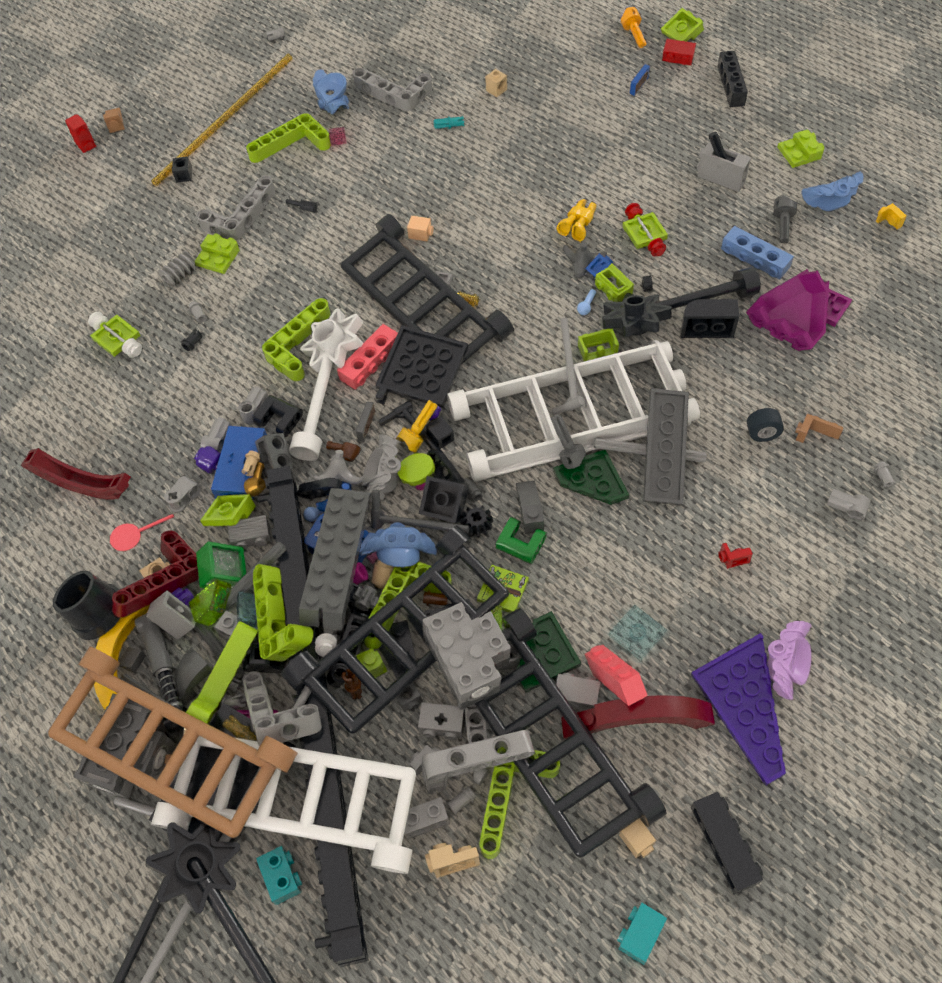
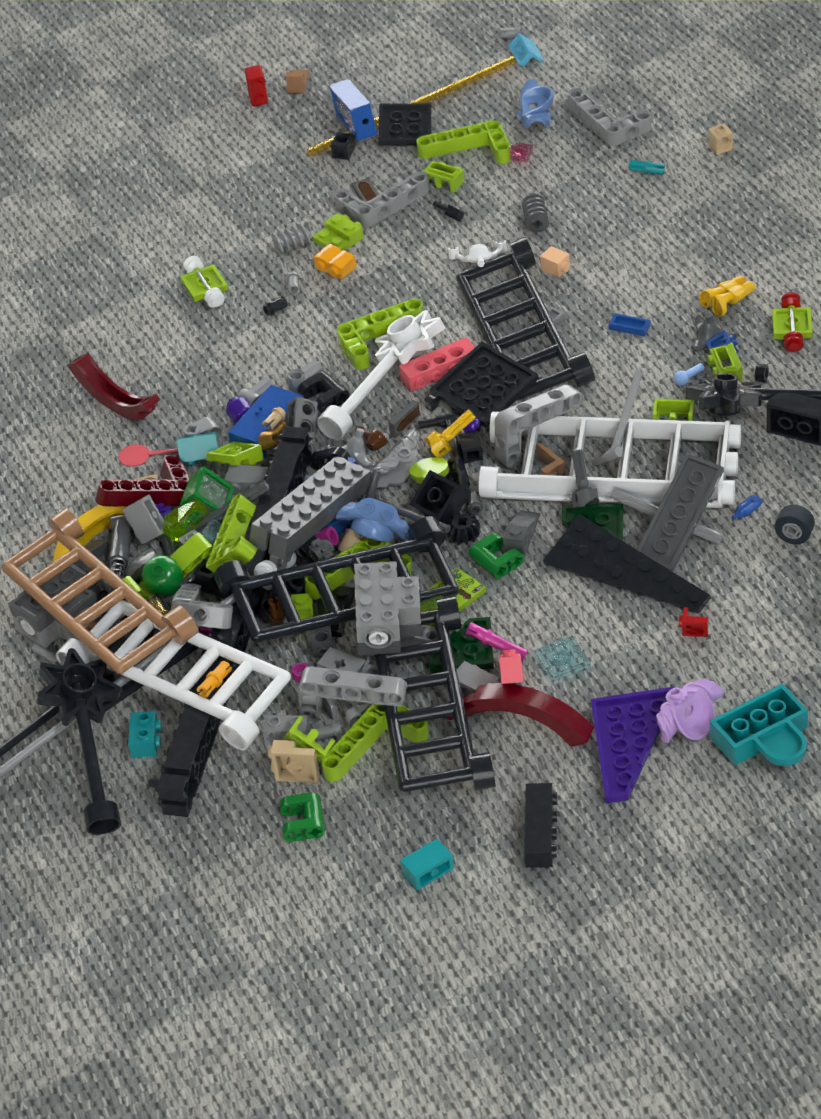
camera: 25 degrees right, 15 degrees down
black piece [53,570,121,640] -> none
clear yellow pin [458,291,479,307] -> none
tan brick [619,818,656,858] -> none
none -> green cylinder [141,555,184,597]
none -> teal brick [177,432,219,465]
none -> light orange pin [197,661,232,698]
none -> green connector [279,792,325,842]
none -> lime window [282,716,335,763]
none -> dark pink axle [291,663,309,682]
none -> light orange brick [313,244,357,279]
none -> blue brick [329,79,378,141]
none -> tile [352,178,379,202]
none -> black plate [378,103,432,146]
none -> lime window [422,161,465,193]
none -> white piece [448,240,507,267]
none -> dark pink pin [465,621,528,662]
none -> light grey beam [494,384,584,468]
none -> medium azure panel [508,33,544,66]
none -> dark grey piece [522,193,549,232]
none -> medium nougat bracket [536,443,566,476]
none -> black wing [543,514,711,614]
none -> blue tile [609,313,651,336]
none -> teal brick [710,683,808,766]
none -> blue piece [732,495,762,520]

